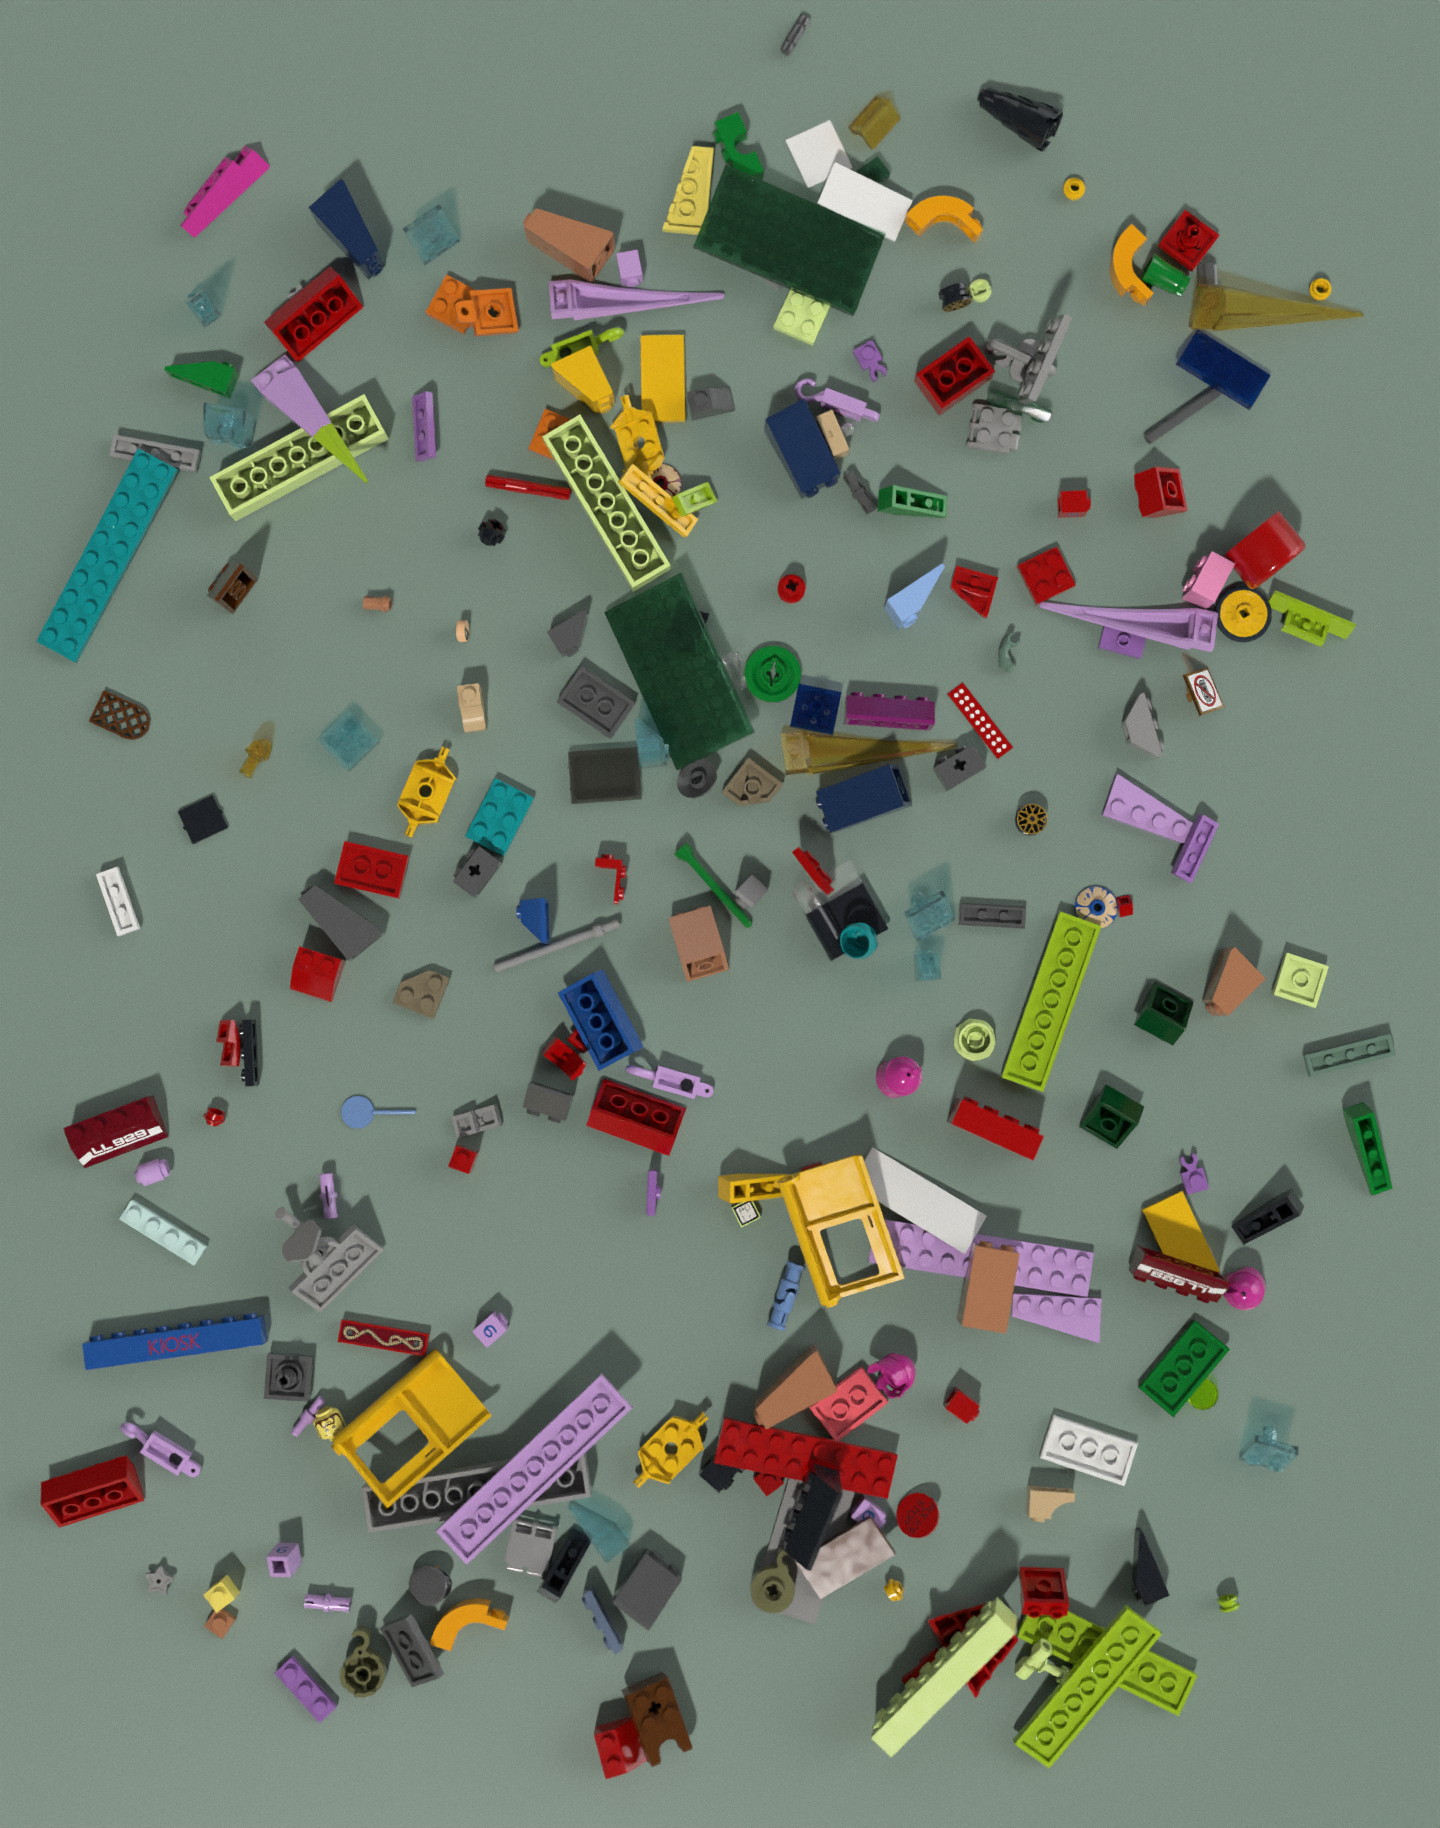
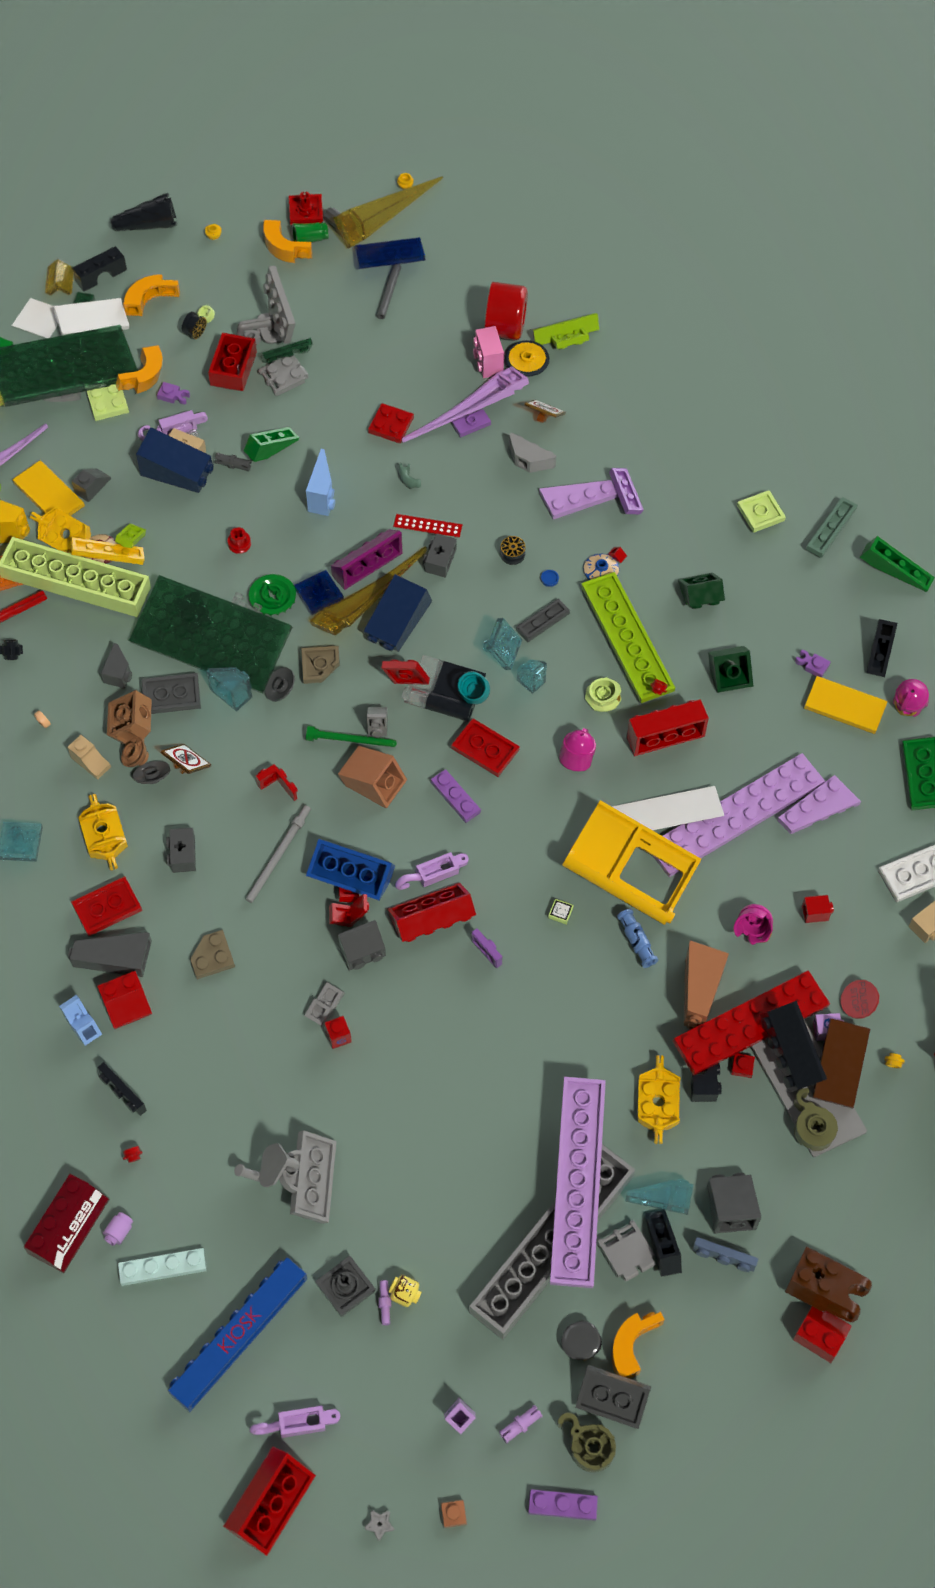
camera: 40 degrees left, 25 degrees down
light yellow brick [203,1575,240,1613] -> none
red slope [216,1020,240,1067] -> none
lavender pin [319,1173,338,1219] -> none
yellow piece [331,1348,492,1508] -> none
tile [338,1319,430,1356] -> none
medium blue piece [341,1096,416,1129] -> none
teal plate [465,778,535,857] -> none
lavender brick [472,1311,509,1348] -> none
blue slope [516,898,550,944] -> none
clear smoke piece [568,747,642,804] -> none
yellow slope [718,1173,789,1204] -> none
coral tile [809,1366,888,1441] -> none
red wing [950,566,998,619] -> none
nougat slope [957,1241,1020,1334] -> none
red brick [1057,490,1091,518] -> none
dark red slope [1128,1245,1230,1304] -> none
red slope [1134,467,1188,518] -> none
nougat slope [1202,947,1266,1016] -> none
none -> light blue brick [59,995,102,1046]
none -> black arch [72,246,127,292]
none -> medium nougat brick [107,690,152,767]
none -> light orange arch [116,345,162,393]
none -> dark grey dish [133,761,171,784]
none -> piece [160,744,212,774]
none -> medium lavender plate [431,769,481,823]
none -> red plate [451,718,520,777]
none -> blue piece [541,570,559,587]
none -> red plate [650,679,668,695]

